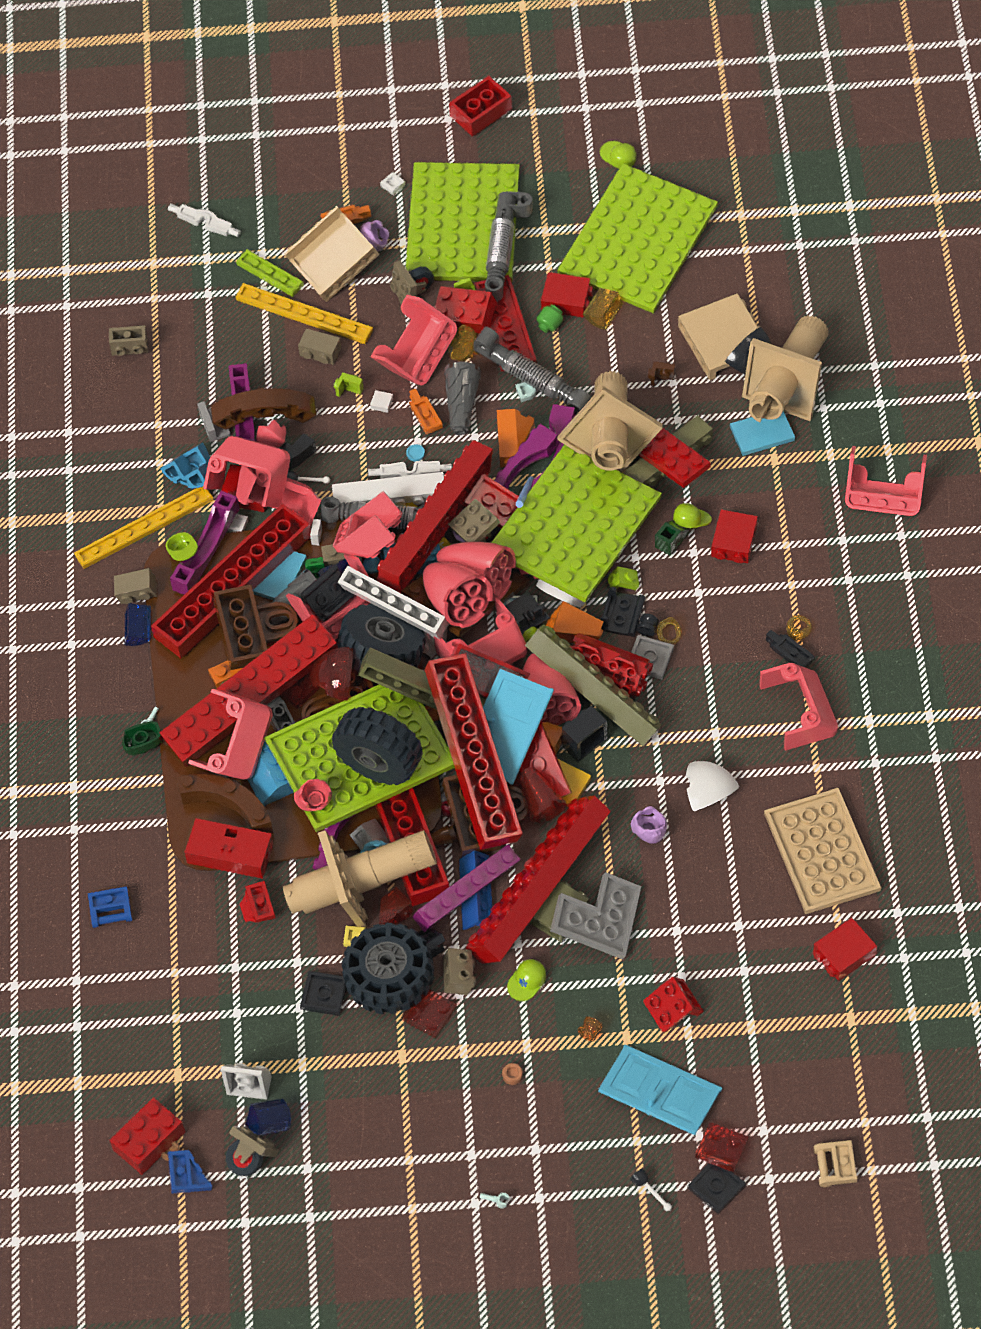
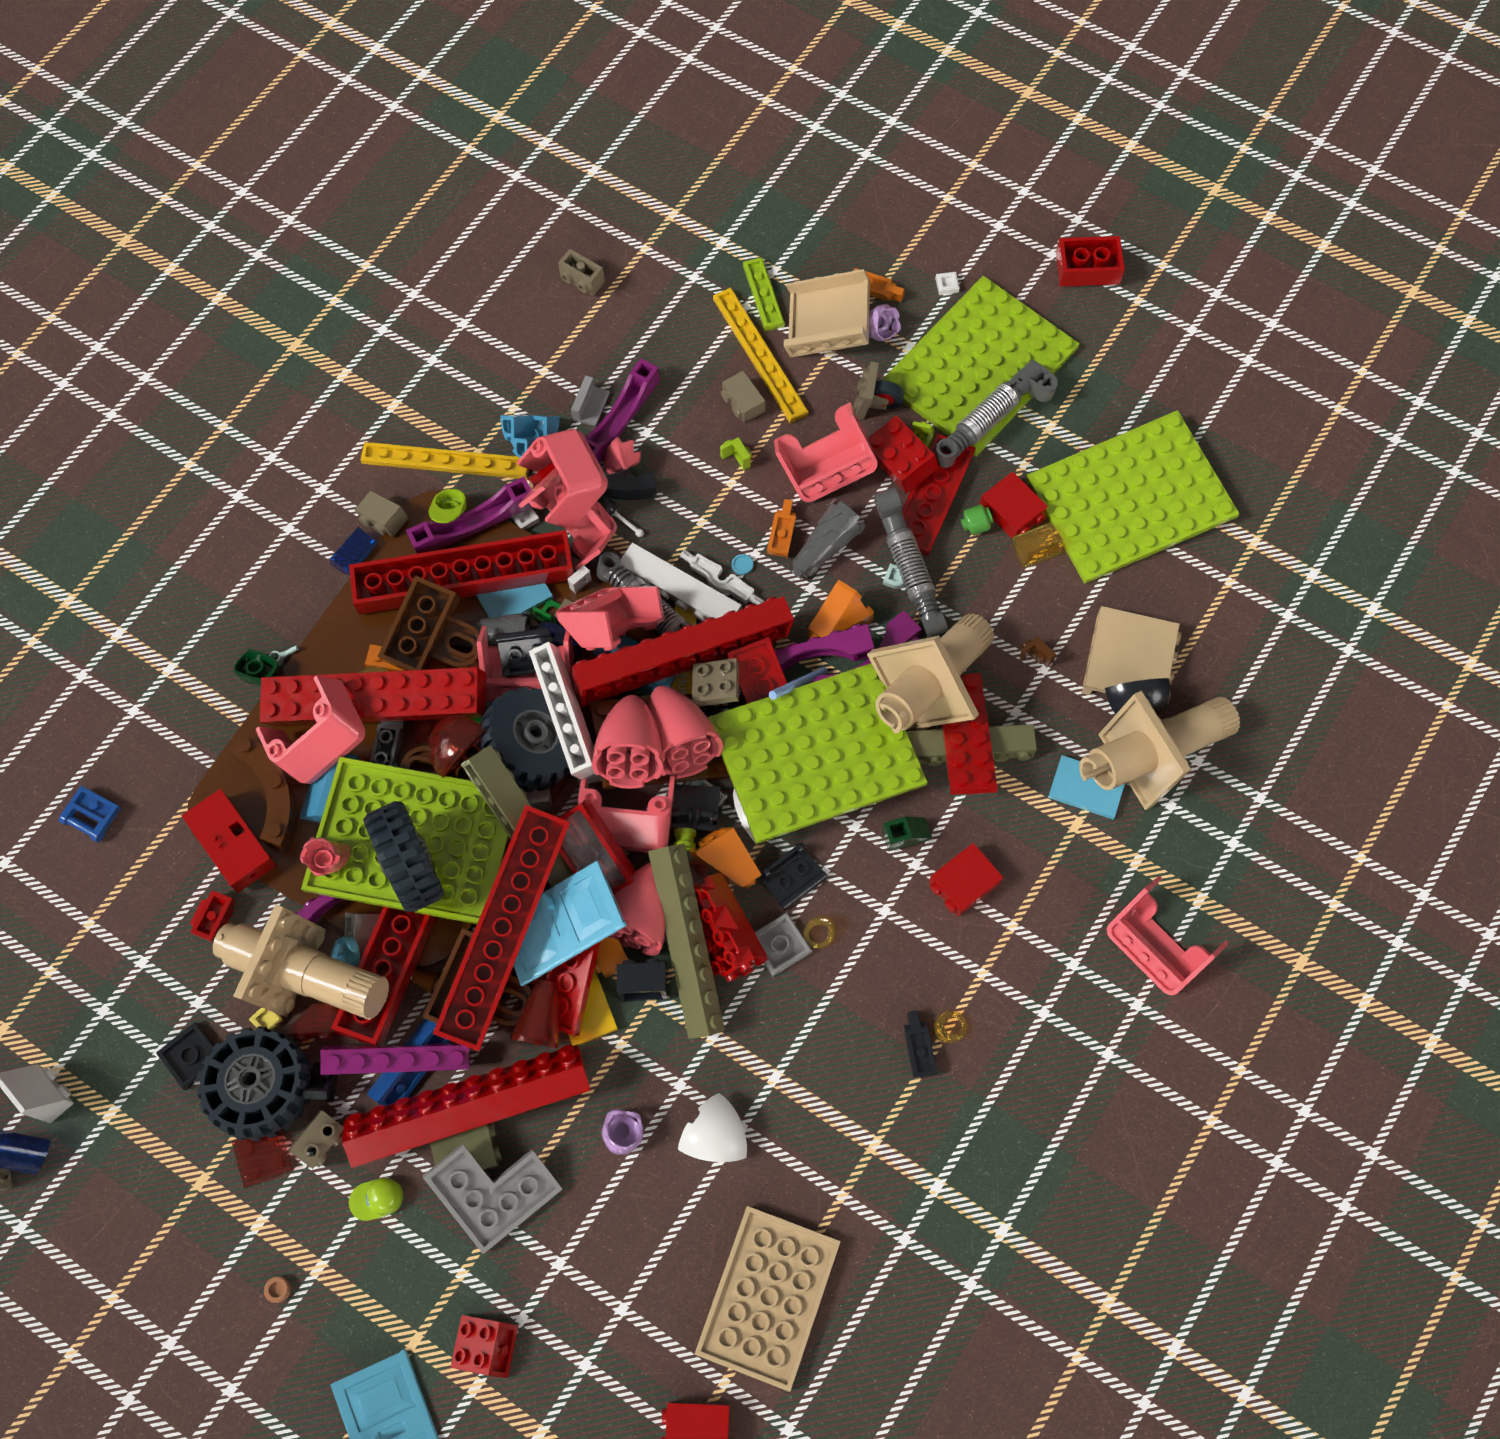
camera: 35 degrees right, 10 degrees up
white piece [168,204,241,237] -> none
reddish brown brick [211,387,316,430] -> none
white tile [370,390,393,413] -> none
clear yellow plate [448,325,478,361] -> none
light aqua hand [480,1193,509,1208] -> none
clear orange wheel [577,1016,603,1042] -> none
lime cap [600,141,636,169] -> none
lime bracket [608,566,639,590] -> none
black wheel [637,614,659,637] -> none
lime cap [673,503,712,528] -> none
coral windscreen [760,663,838,751] -> none

